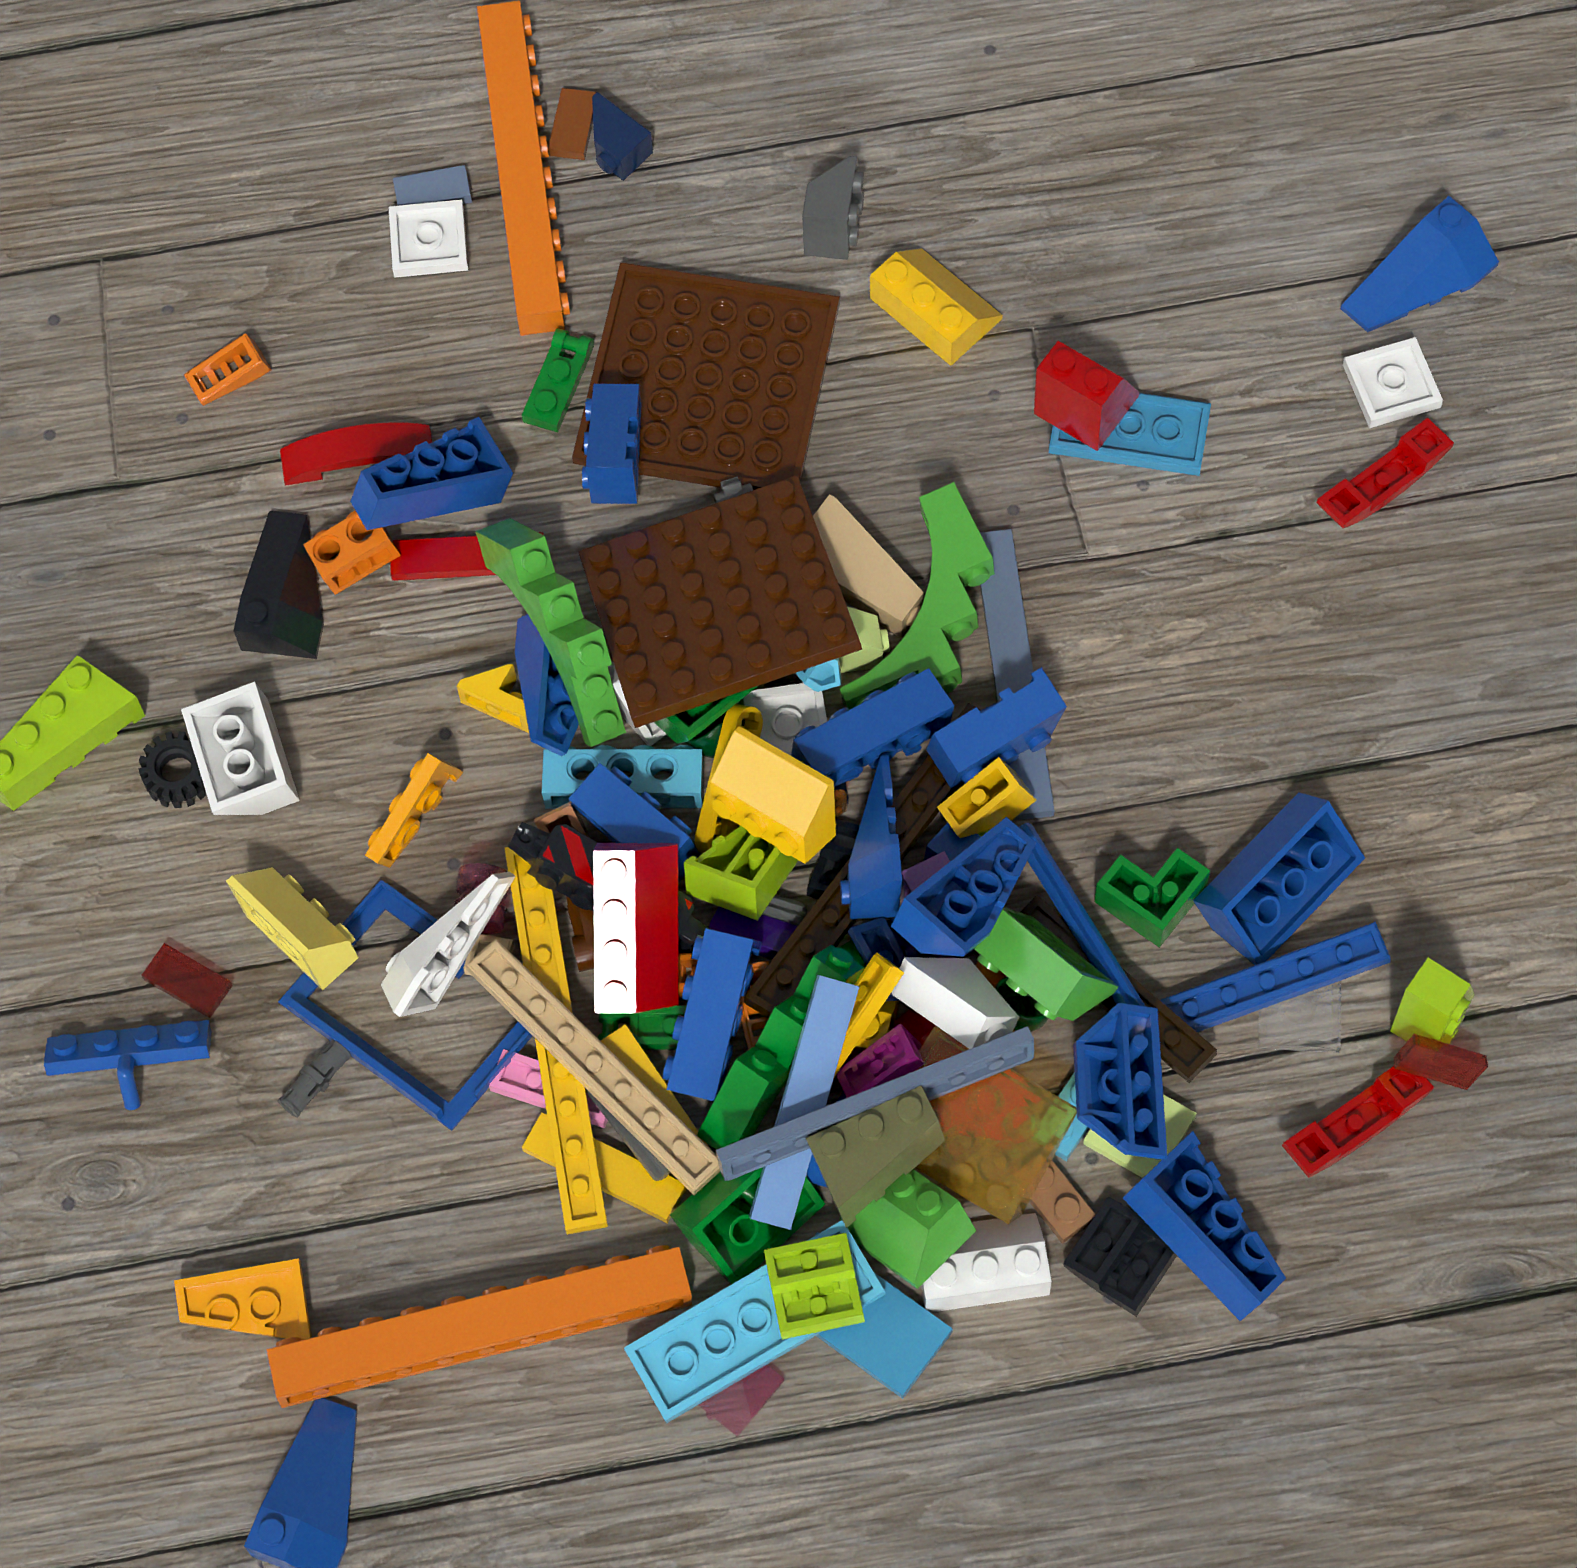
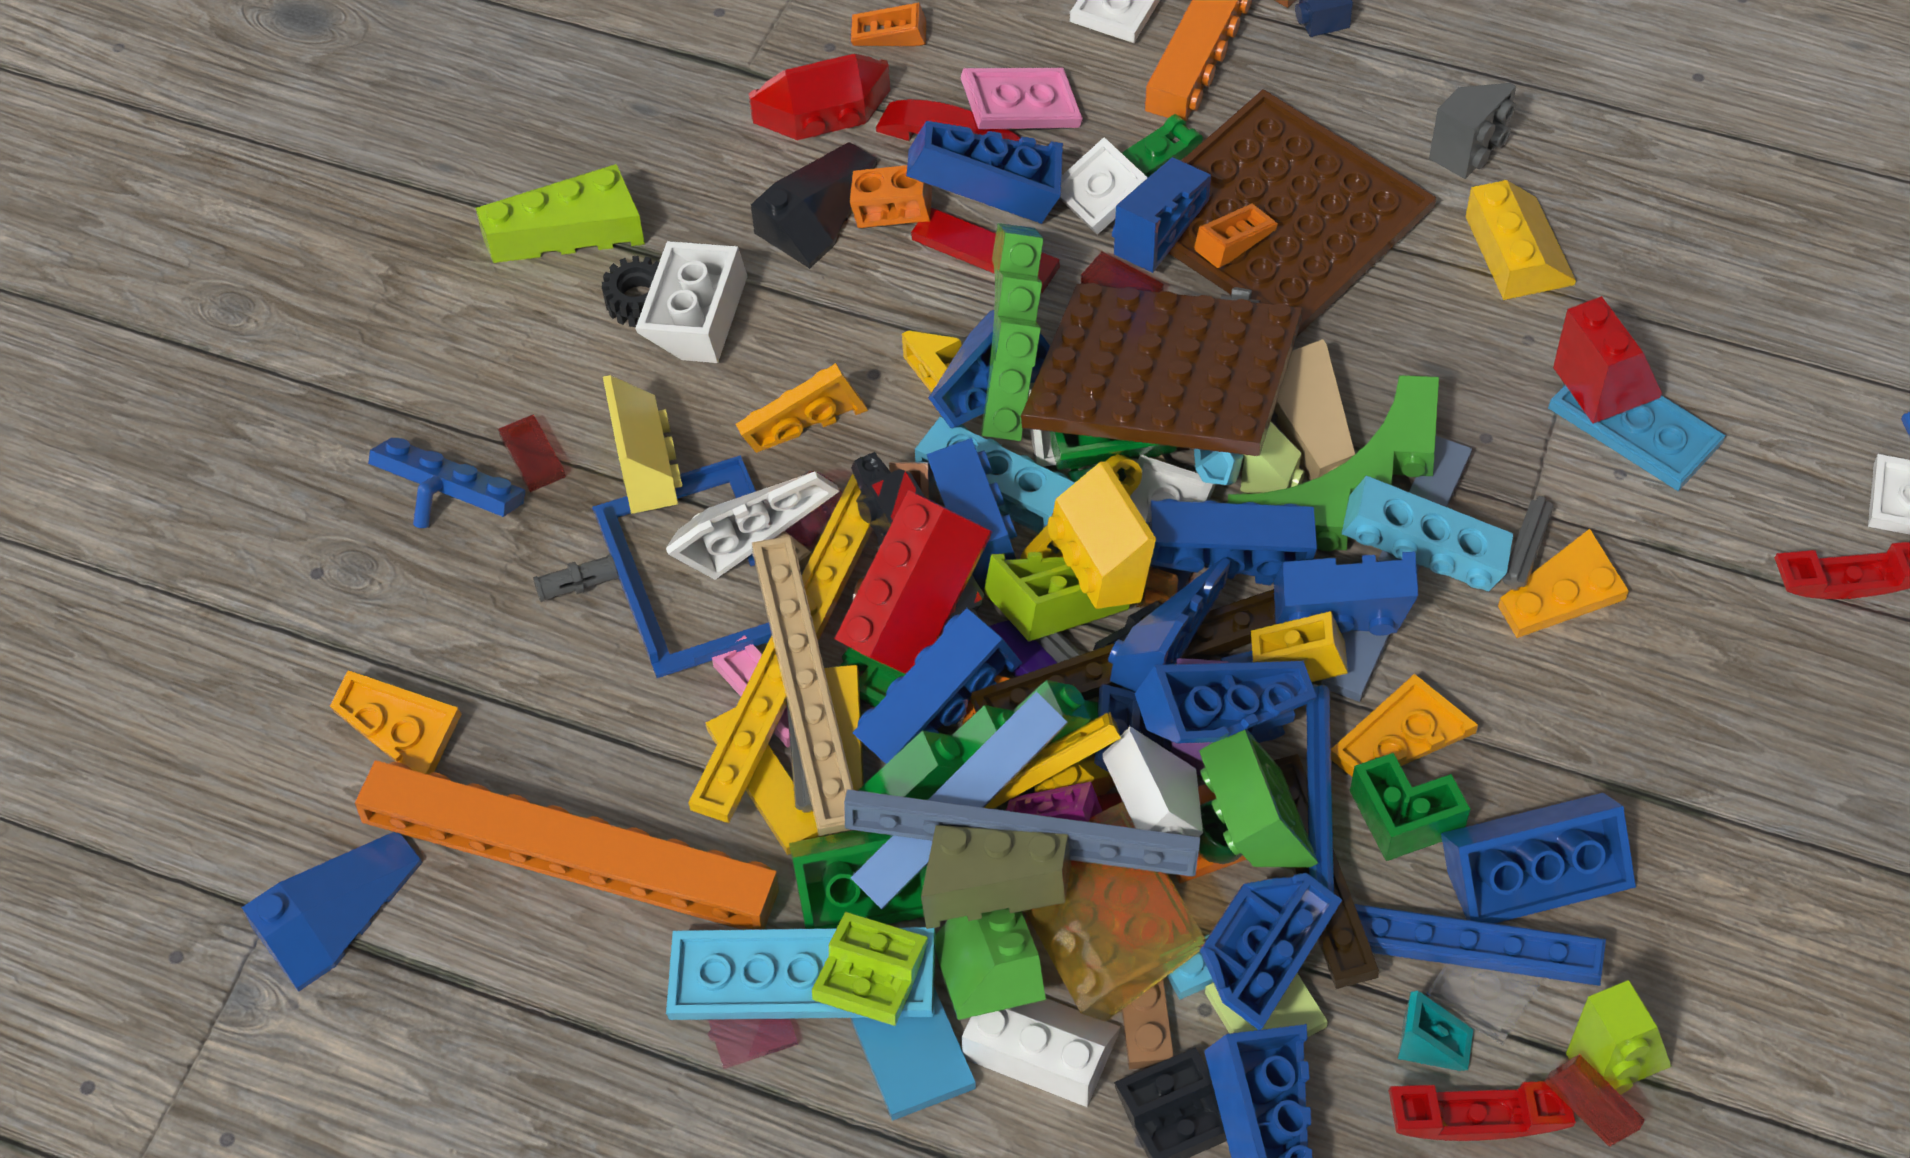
camera: 30 degrees right, 10 degrees down
none -> red wedge [748,53,890,140]
none -> bright pink tile [960,68,1083,129]
none -> white plate [1059,137,1148,235]
none -> clear red tile [1081,251,1164,292]
none -> orange slope [1194,203,1278,268]
none -> light orange wing [1331,674,1478,777]
none -> medium azure brick [1342,476,1513,592]
none -> teal slope [1398,990,1474,1071]
none -> light orange wing [1498,529,1629,638]
none -> dark grey axle [1503,496,1554,591]

